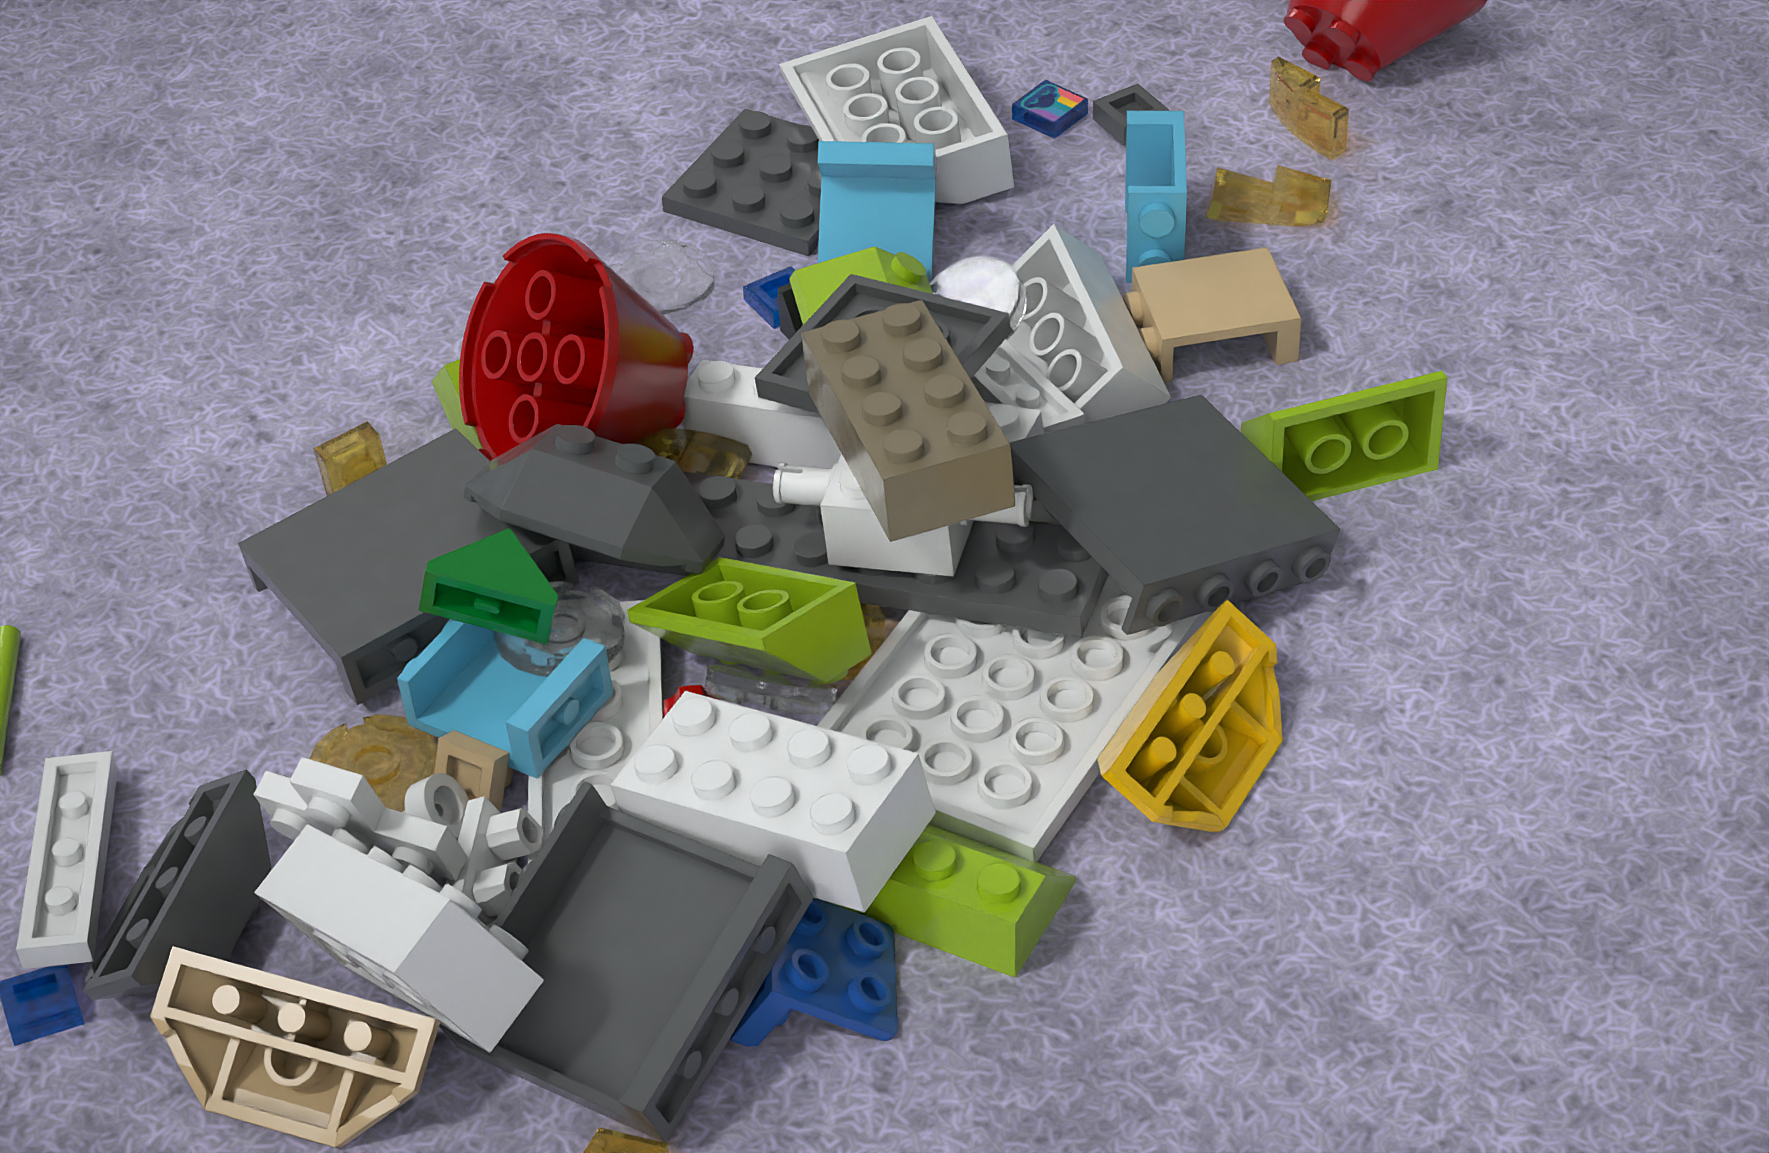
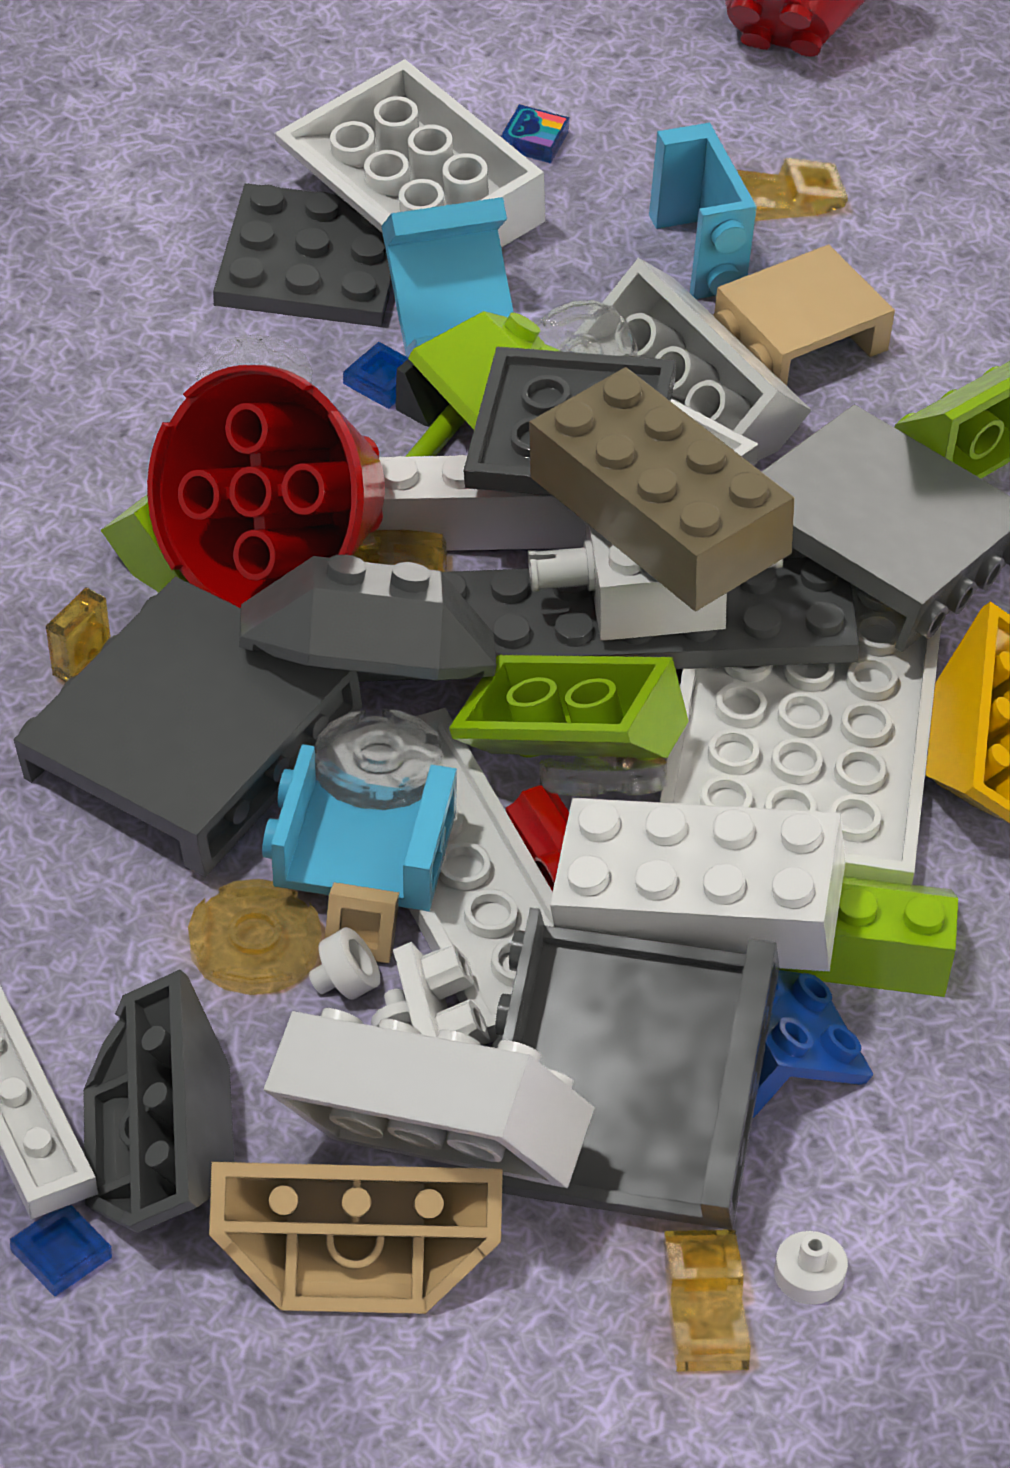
camera: 25 degrees left, 5 degrees up
white plate [253,757,468,881] -> none
green slope [419,528,558,645] -> none
dark grey plate [1093,83,1169,146] -> none
clear yellow slope [1269,56,1349,161] -> none

